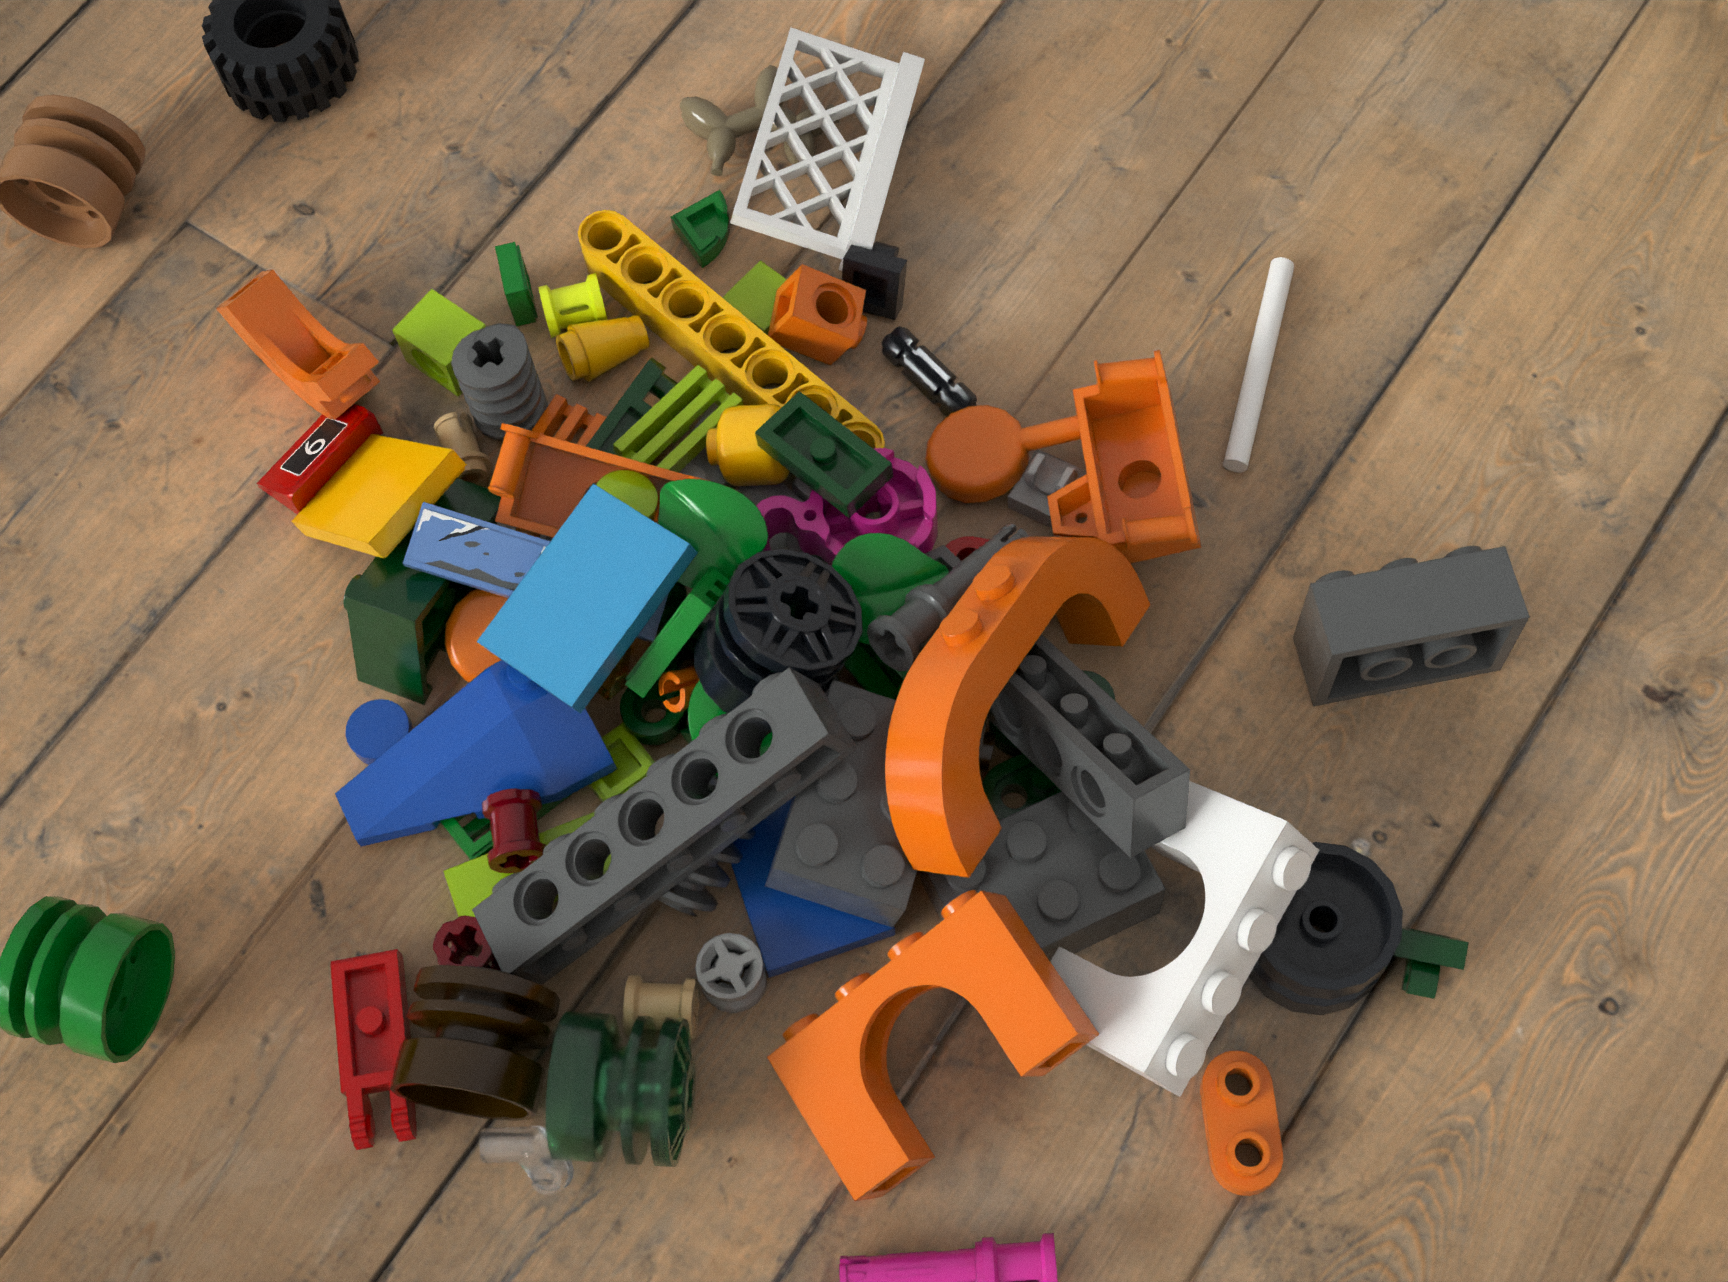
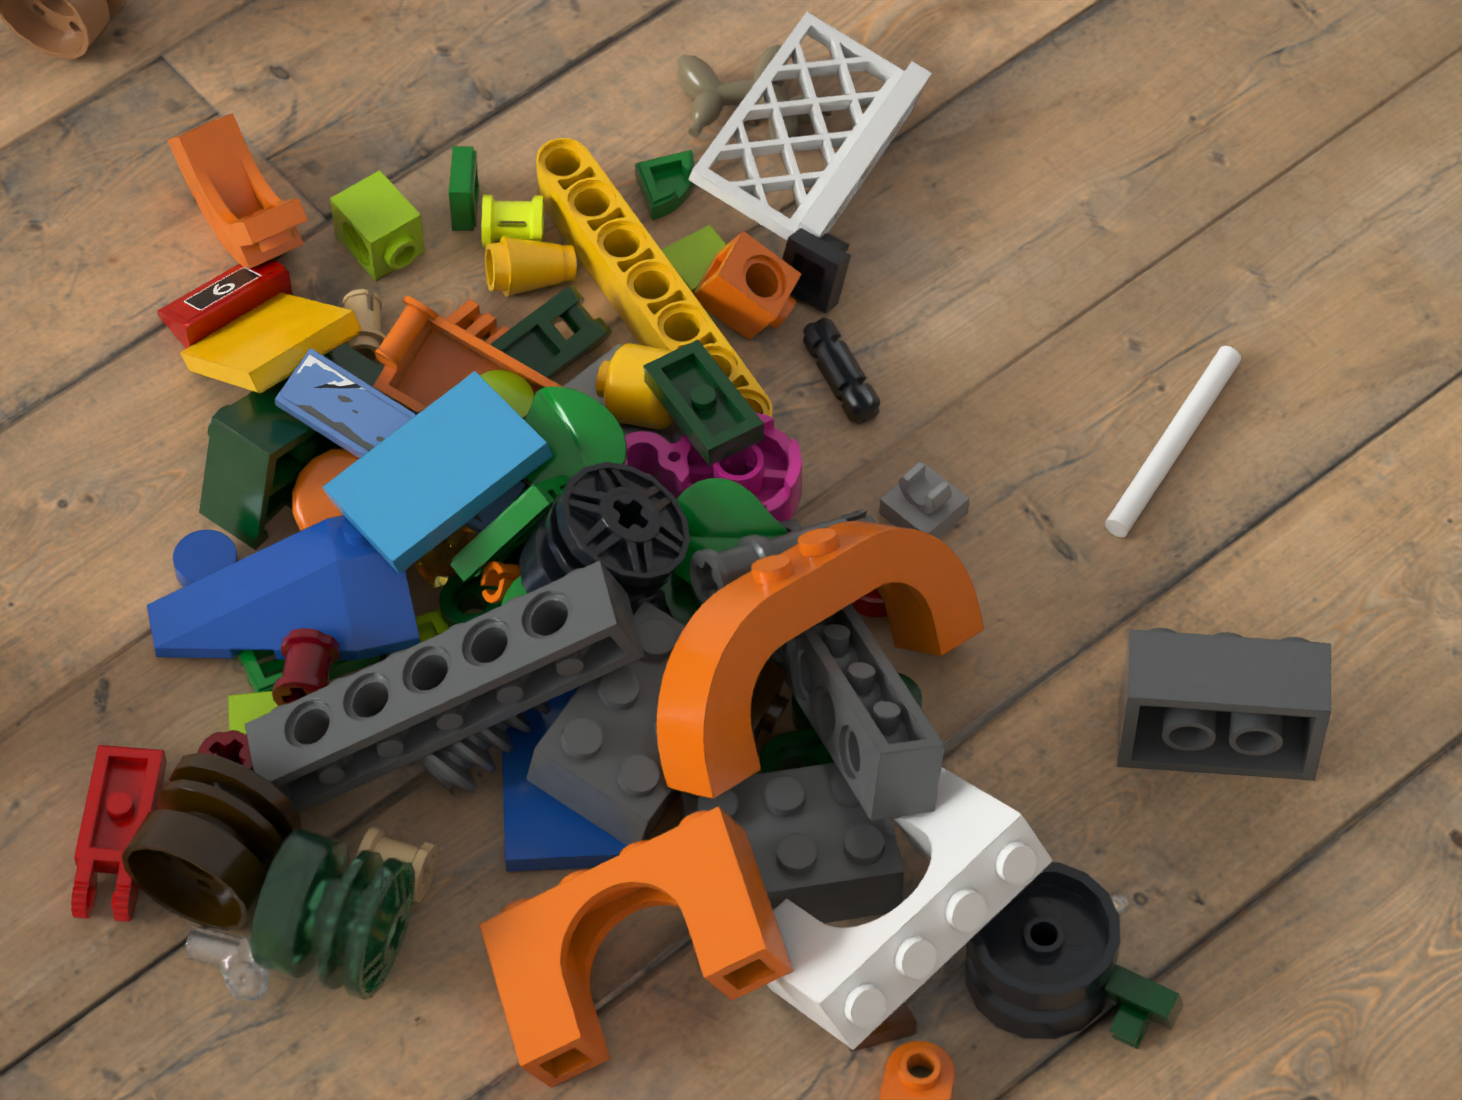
camera: 10 degrees right, 10 degrees down
dark grey piece [451,323,548,441] -> none
lime tile [613,365,743,472] -> none
light grey wheel [695,933,768,1013] -> none
orange piece [925,350,1201,563] -> none

